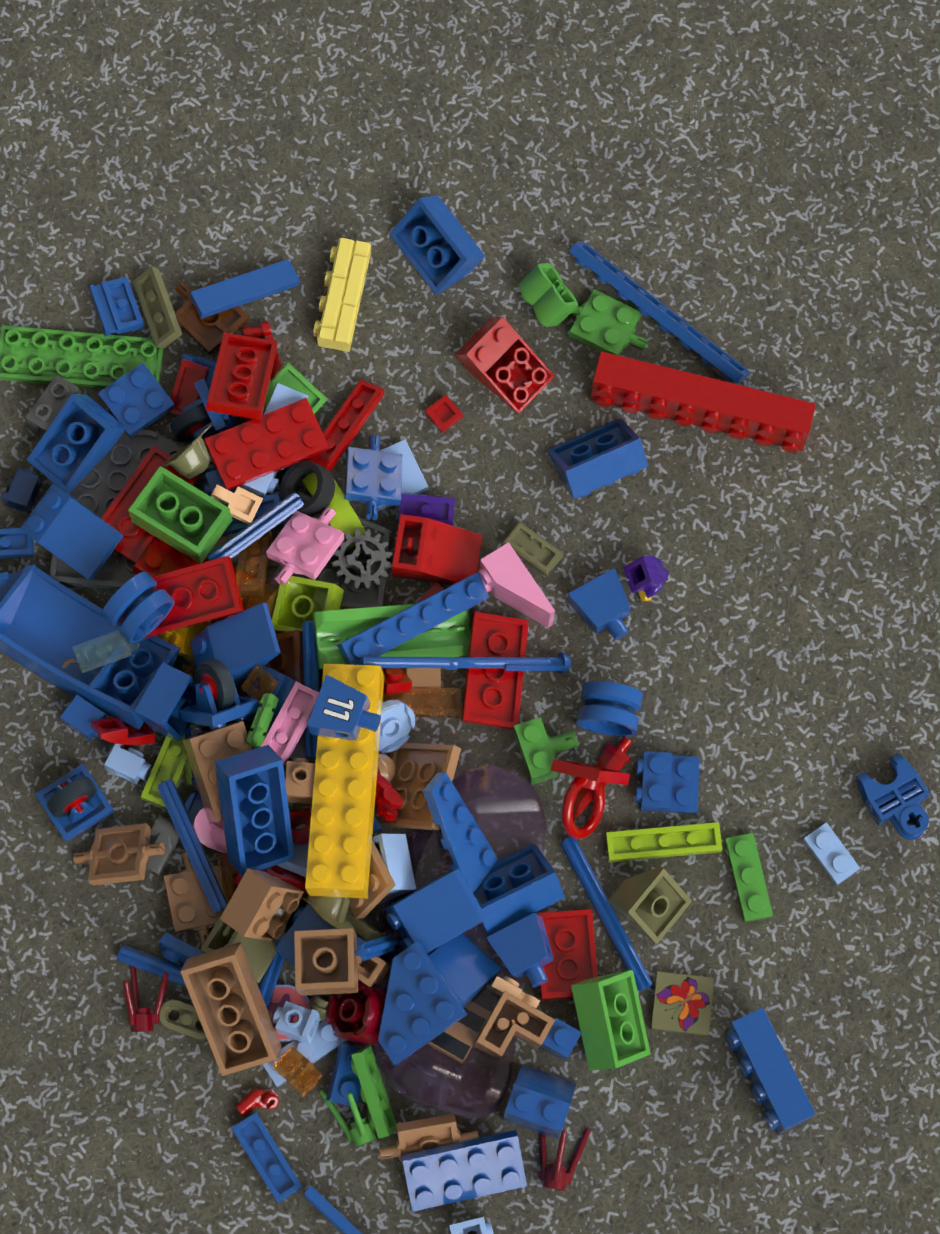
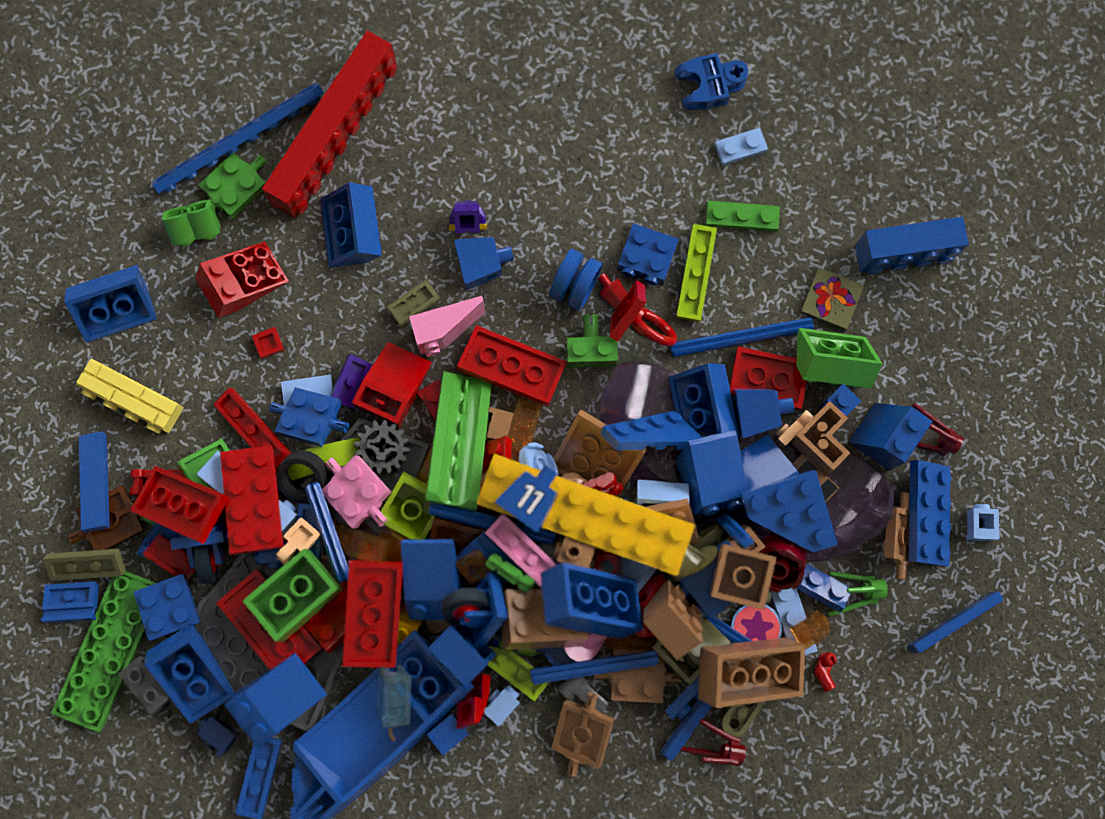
camera: 75 degrees left, 5 degrees up
blue plate [35,764,114,843] -> none
blue wheel [102,572,175,644] -> none
olive piece [163,425,211,479] -> none
blue plate [231,1112,303,1204] -> none
light blue brick [273,1001,321,1045] -> none
blue plate [337,572,490,665] -> none
bright green plate [351,1046,397,1138] -> none
blue bar [360,652,571,674] -> none
olive slope [608,866,692,945] -> none

